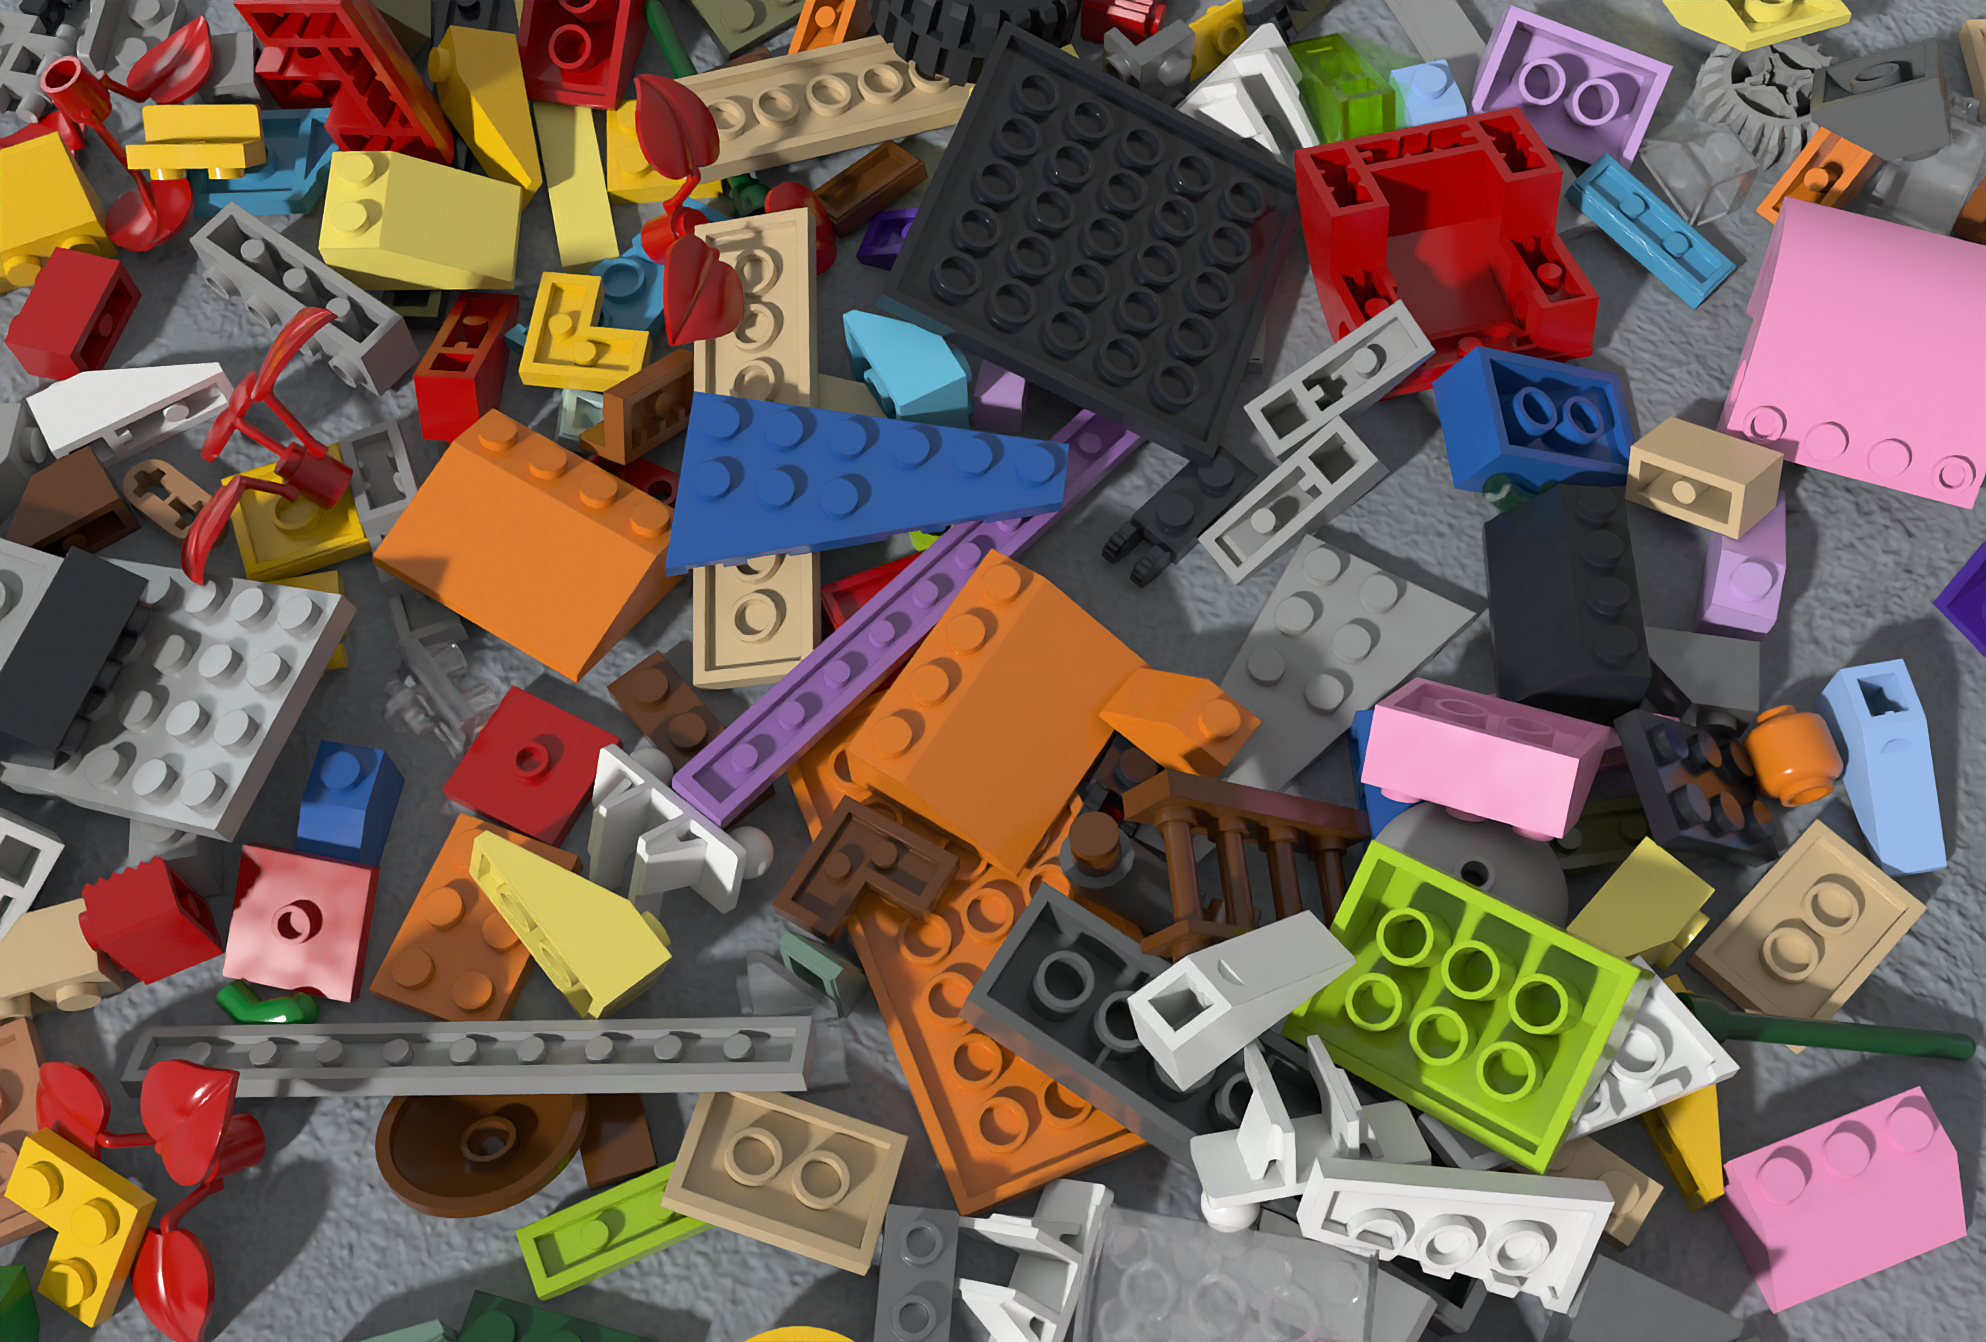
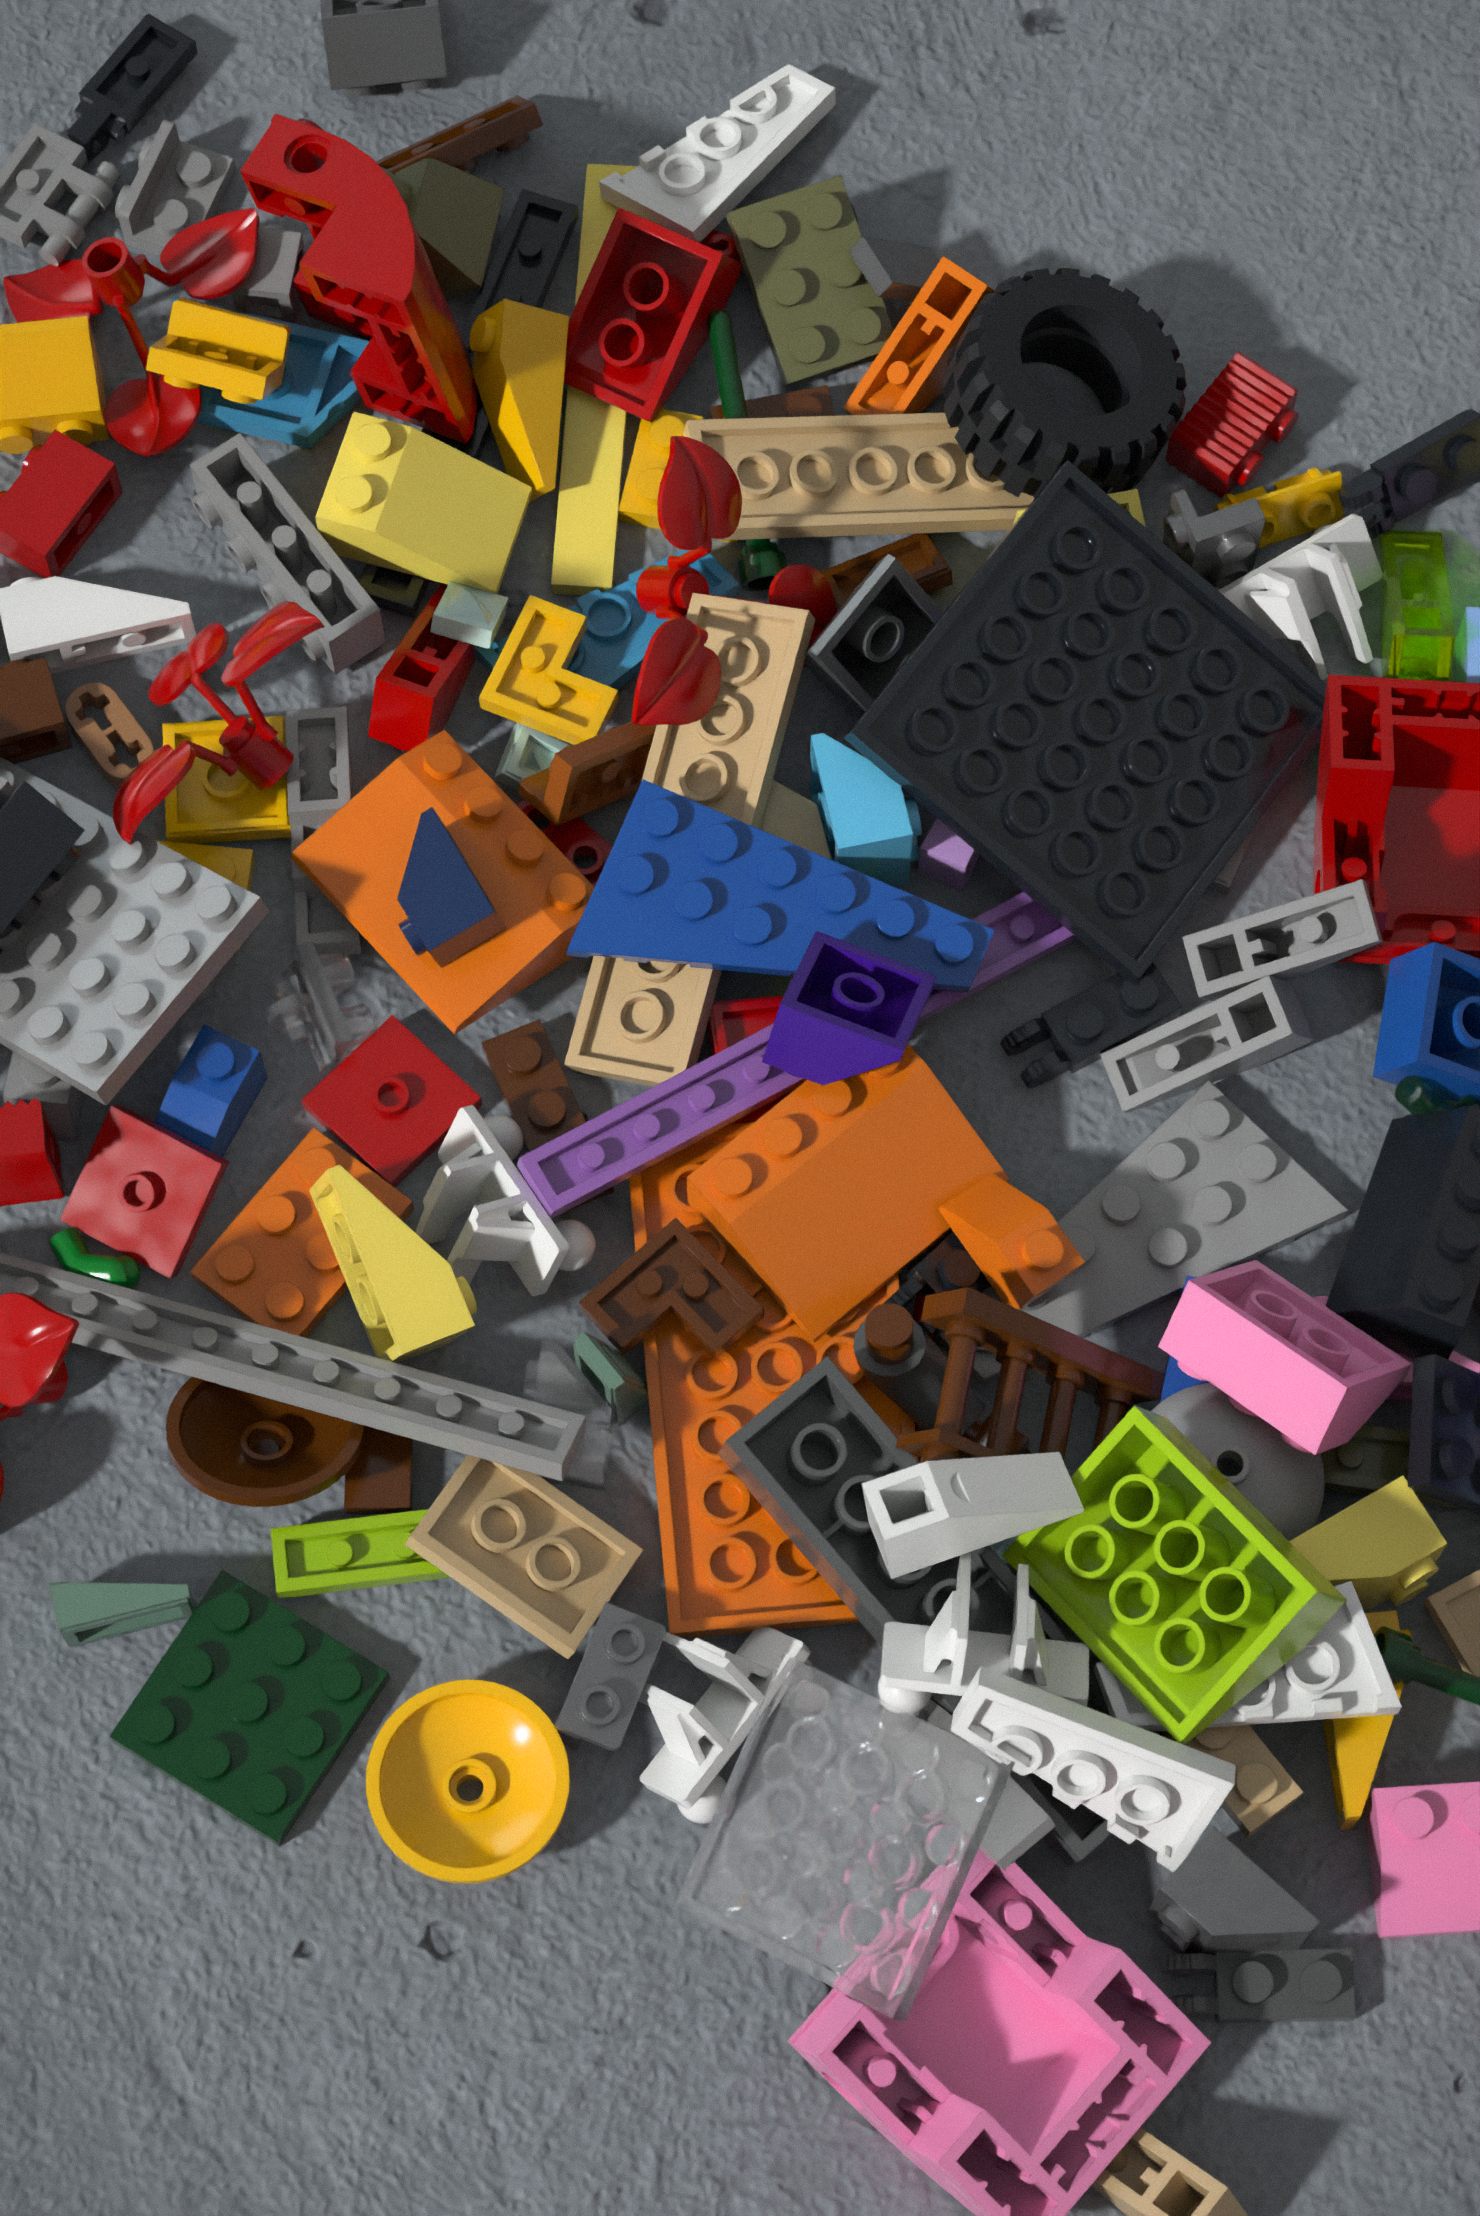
camera: 15 degrees right, 5 degrees up
none -> dark blue slope [397,807,506,968]
none -> light aqua tile [430,581,509,648]
none -> dark purple slope [762,931,937,1085]
none -> dark grey slope [804,554,943,712]

